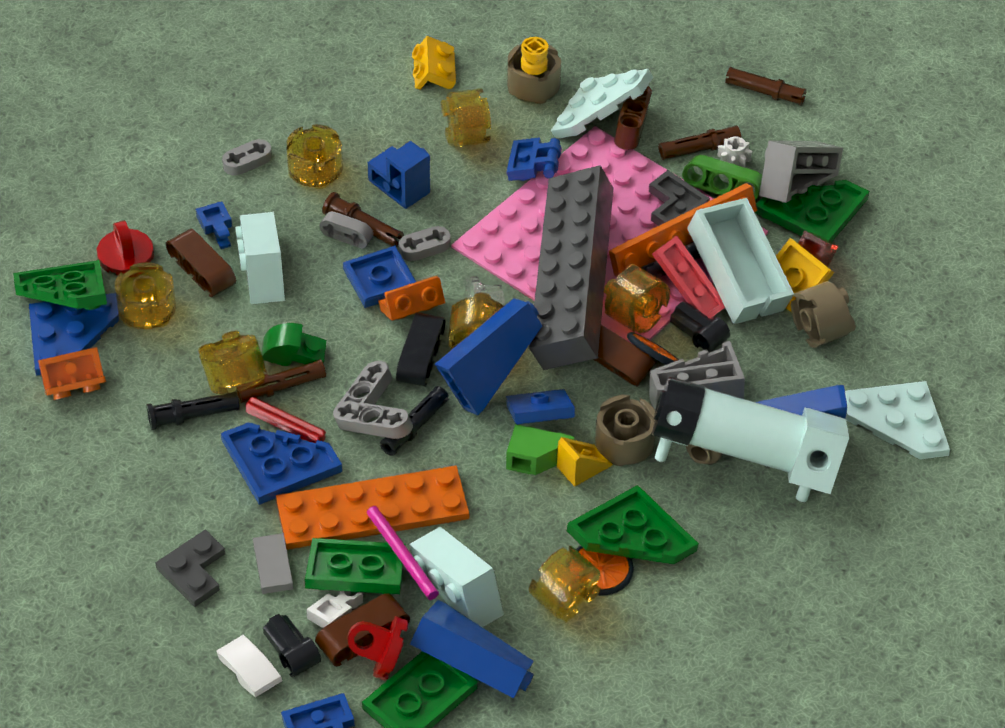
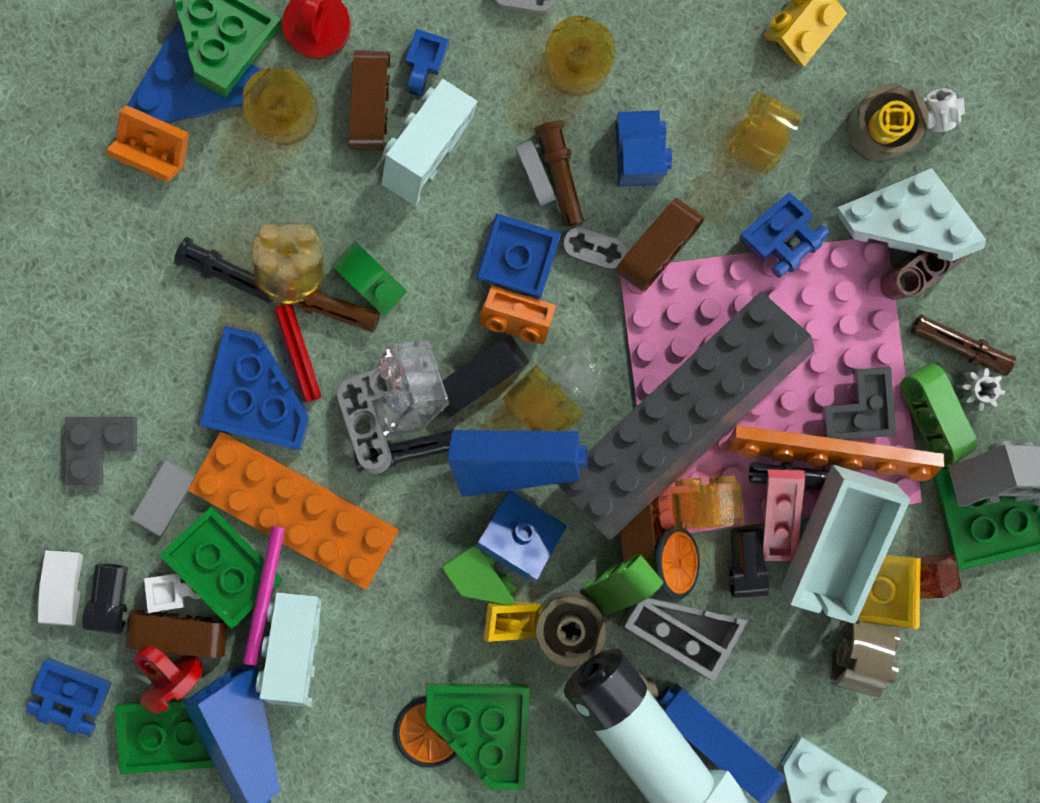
camera: 40 degrees right, 40 degrees up
clear yellow brick [529,546,601,623] -> none
none -> clear brick [375,340,450,436]
none -> bright green beam [583,554,663,616]
none -> reddish brown beam [616,197,705,292]
none -> white gear [923,88,965,132]

